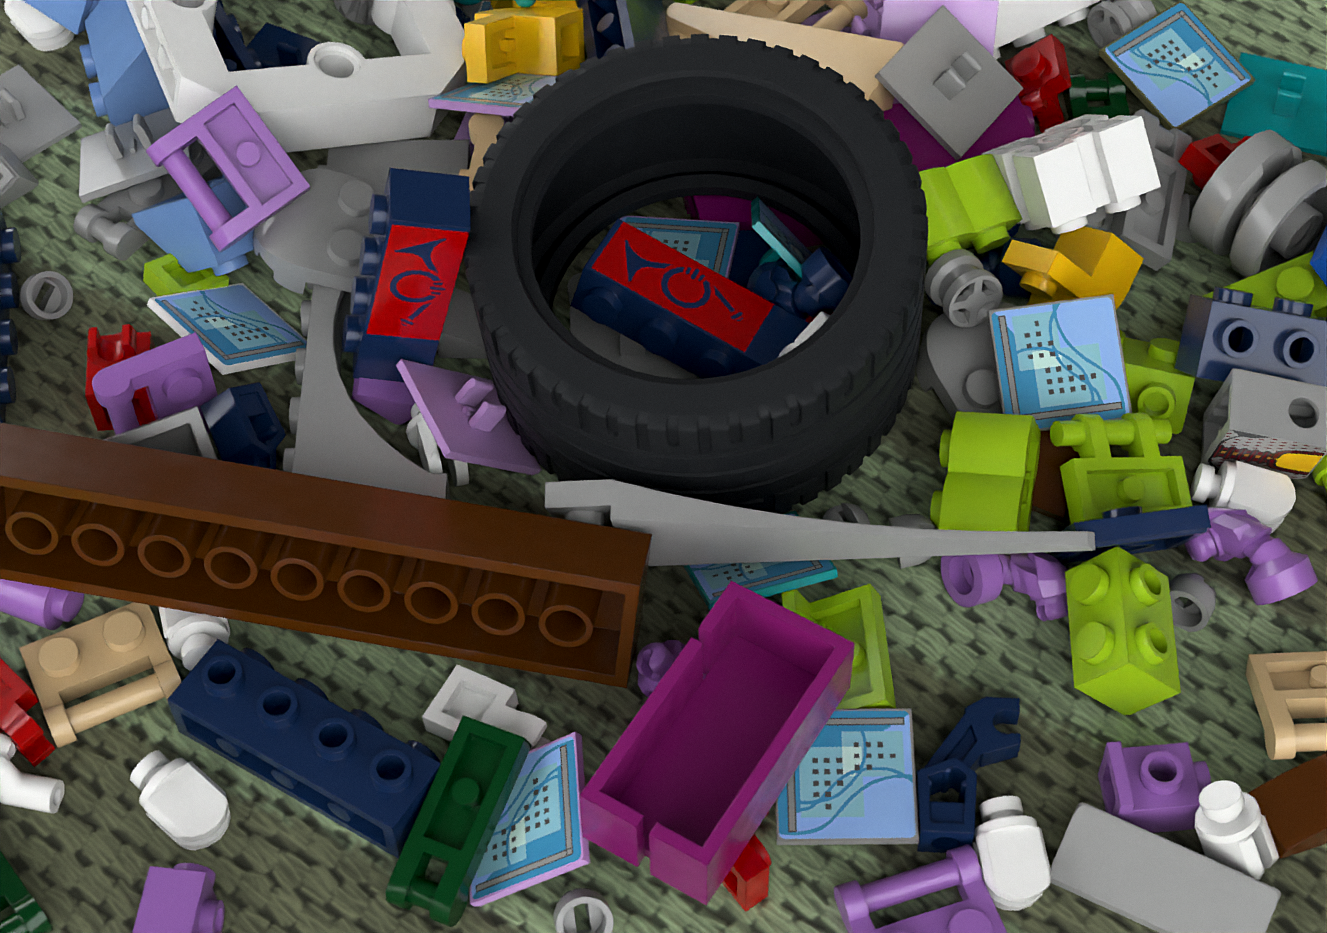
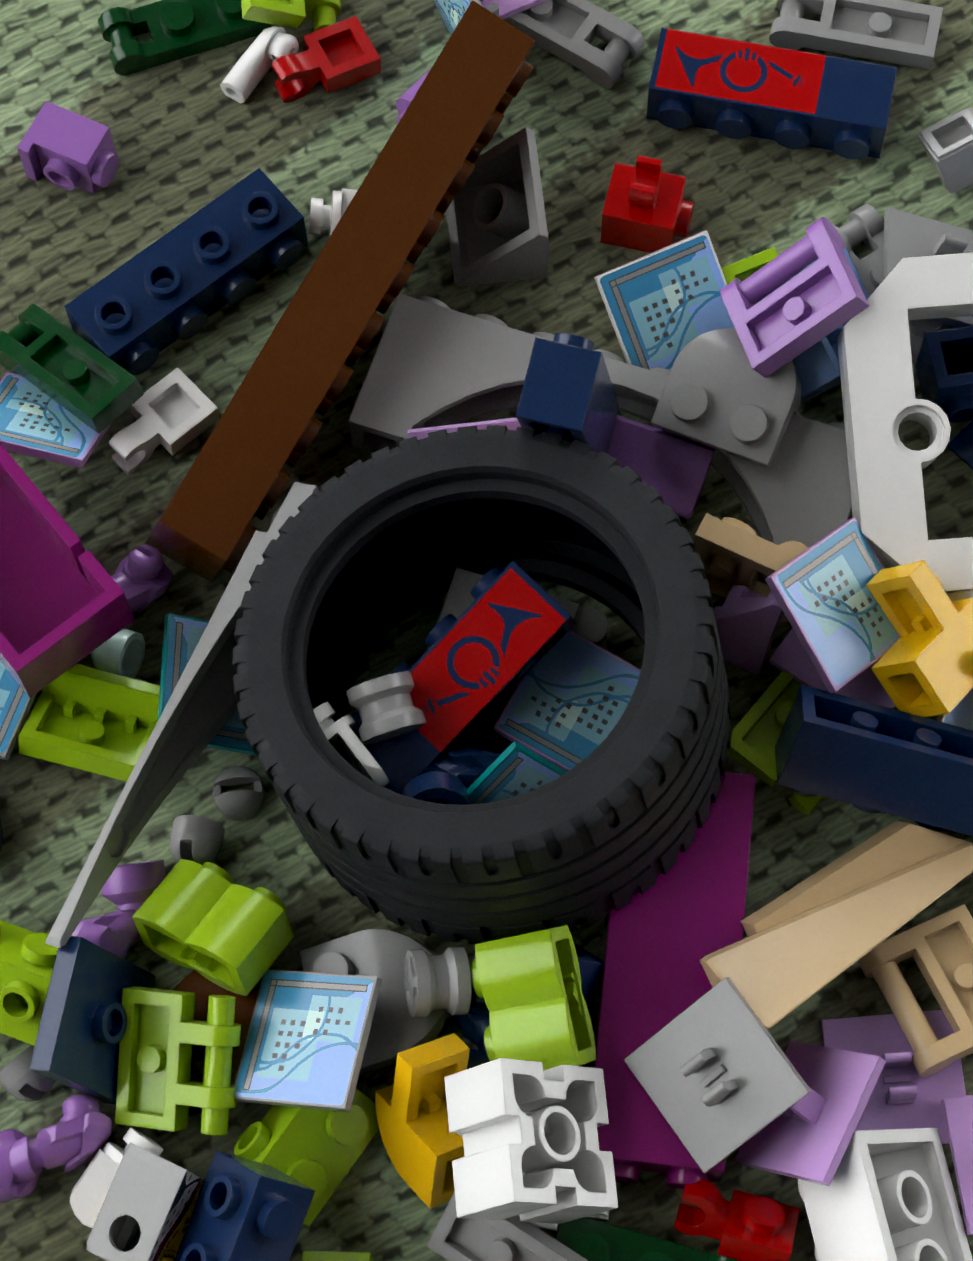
camera: 110 degrees right, 15 degrees up
light grey hinge [19,271,73,321] -> none
tan plate [19,602,182,748] -> none
medium lavender plate [92,332,218,435] -> none
white arm [130,750,231,850] -> none
dark blue piece [200,382,286,470] -> none
none -> light grey wheel [346,671,427,744]

